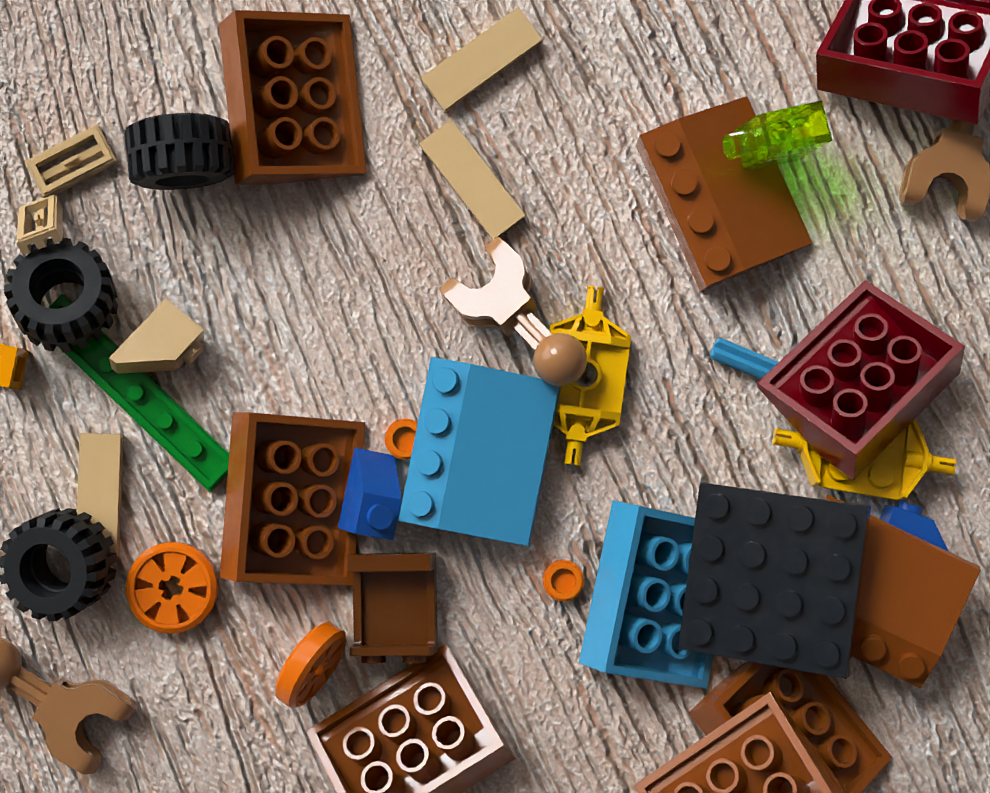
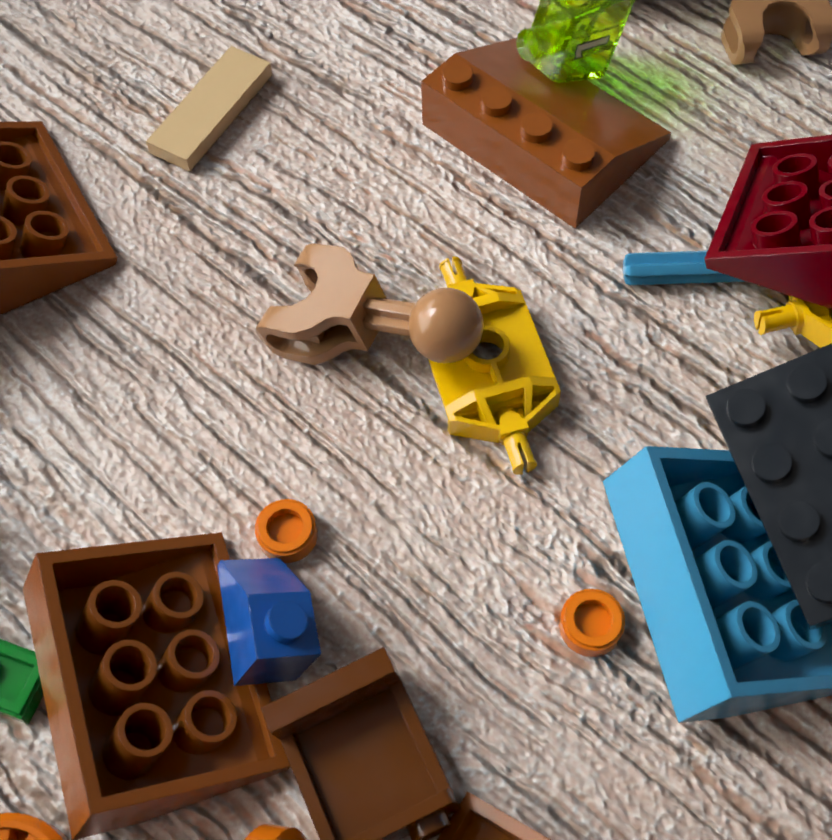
camera: 20 degrees left, 25 degrees down
dark azure slope [398,357,561,546] -> none
tan tile [419,120,526,240] -> none

